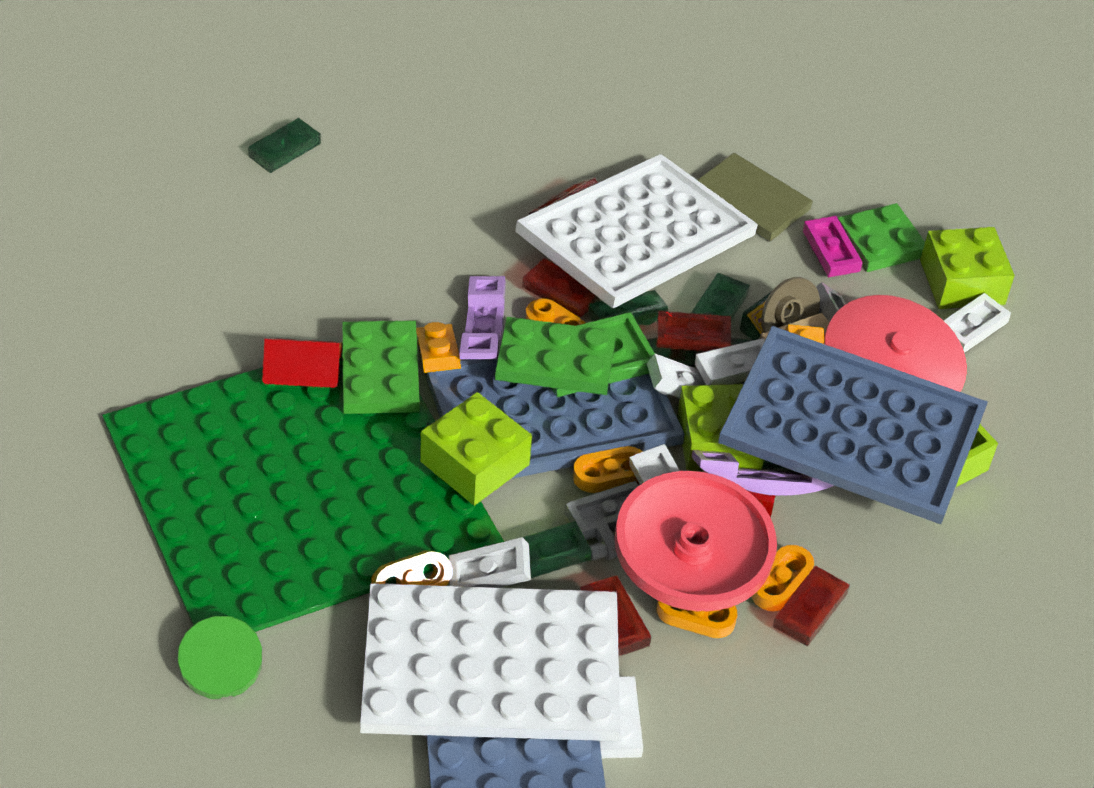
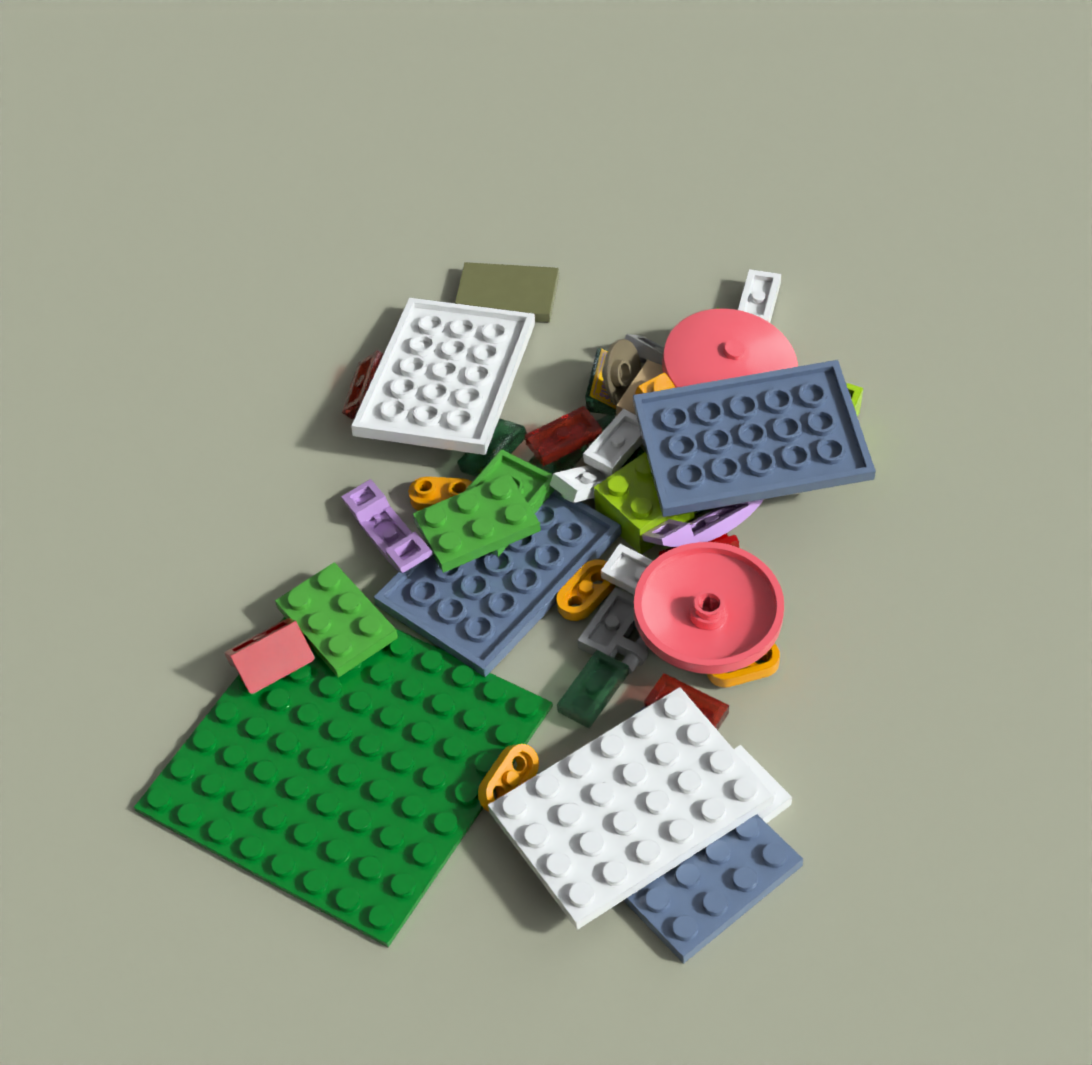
camera: 25 degrees left, 5 degrees up
bright green tile [178,616,262,699] -> none
clear green plate [248,118,321,173] -> none
light orange plate [416,322,461,373] -> none
lime brick [421,392,532,506] -> none
white plate [449,537,531,588] -> none
clear red plate [522,258,600,318] -> none
clear green plate [687,273,750,339] -> none
light orange plate [751,545,814,611] -> none
clear red plate [773,565,850,647] -> none
dark pink plate [803,216,862,278] -> none
bright green plate [838,203,925,272] -> none
lime brick [920,227,1015,309] -> none

